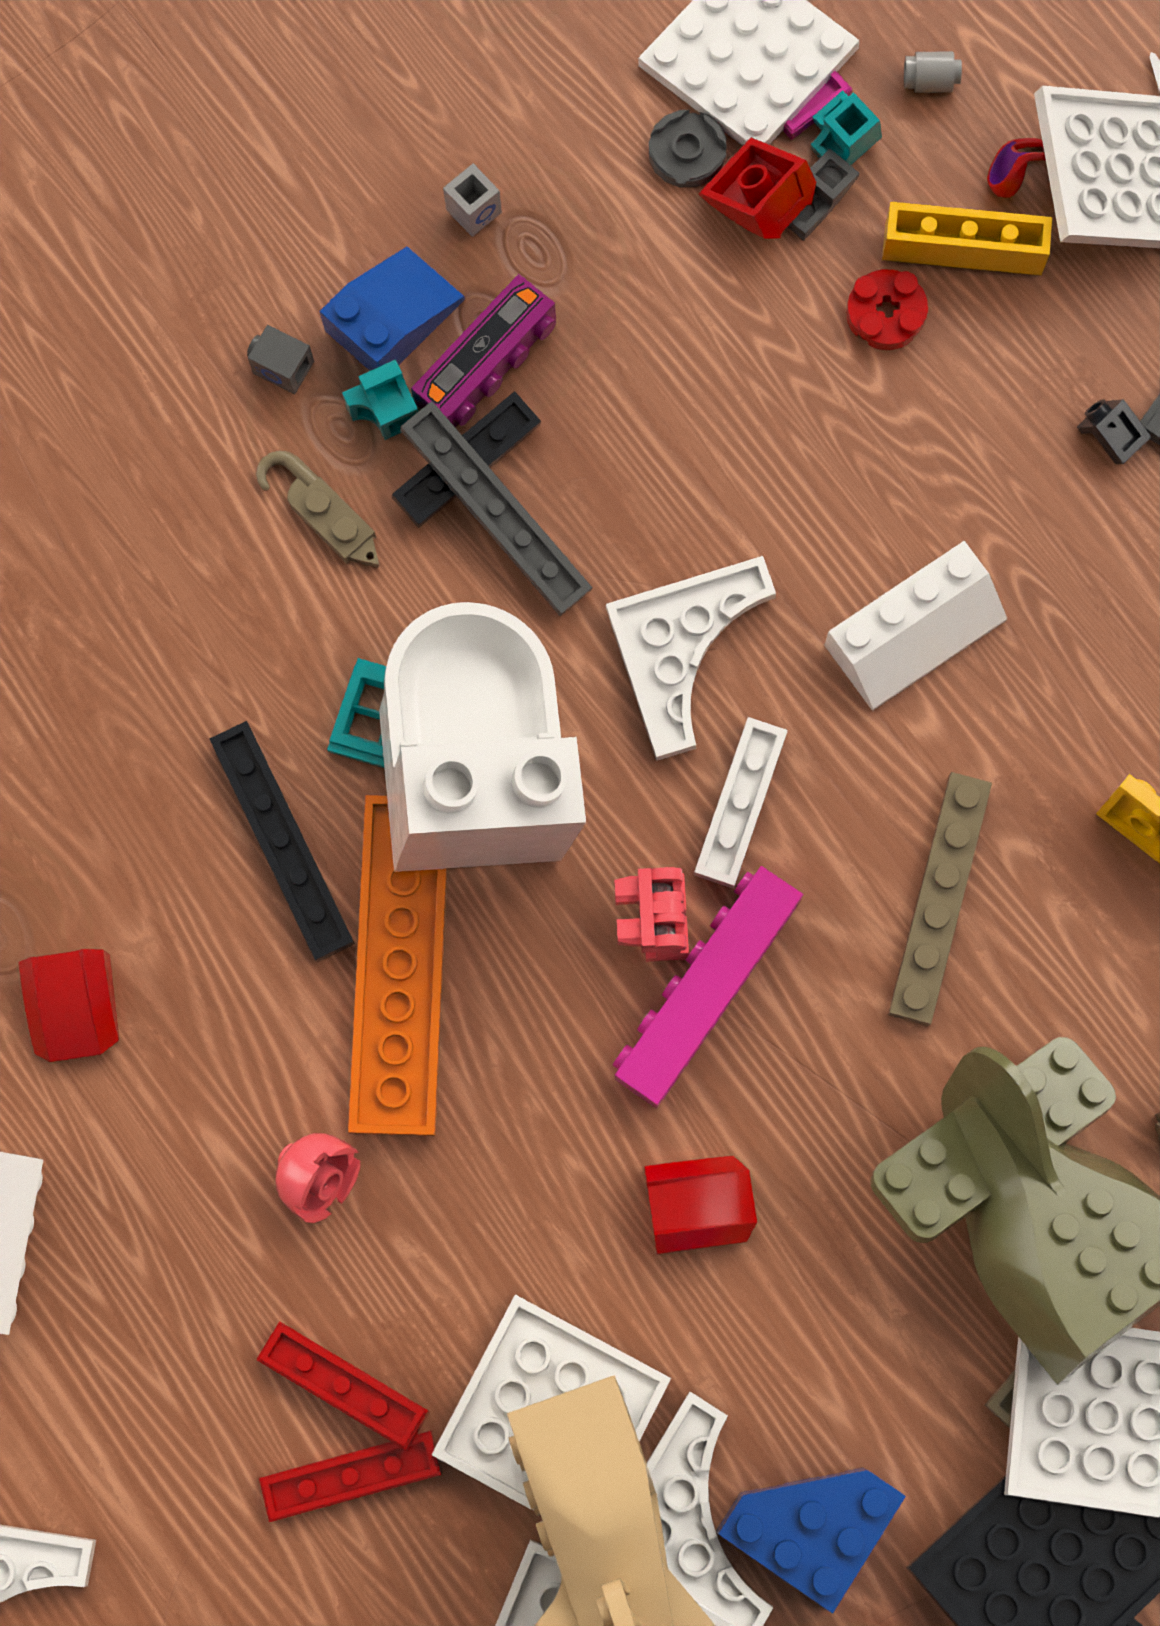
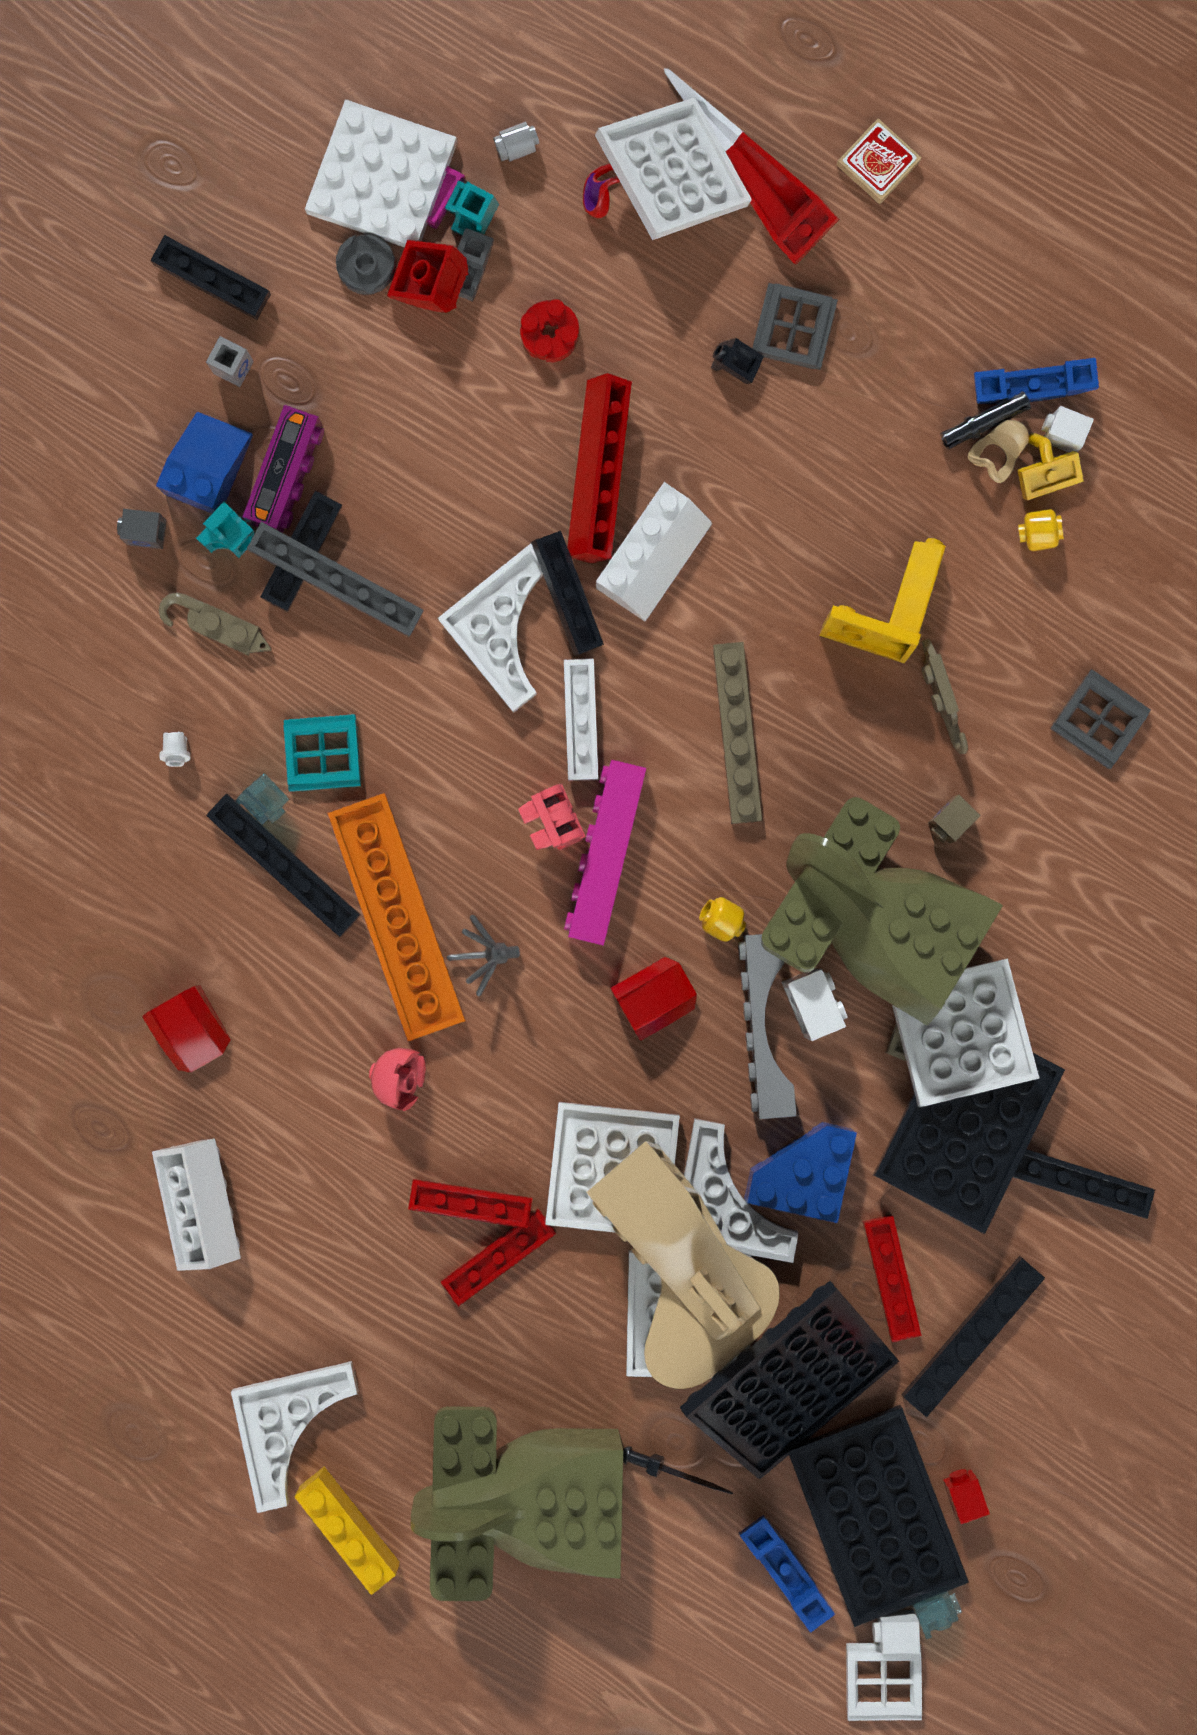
camera: 25 degrees left, 10 degrees up
white piece [379,602,586,872] -> none
yellow brick [882,202,1052,275] -> none
none -> black plate [150,235,271,320]
none -> white hose [159,732,190,767]
none -> clear light blue brick [235,773,289,825]
none -> dark grey plant [447,915,520,996]
none -> black plate [531,531,604,656]
none -> red brick [567,373,632,564]
none -> yellow head [699,897,746,942]
none -> light grey arch [738,934,796,1119]
none -> white brick [781,968,848,1041]

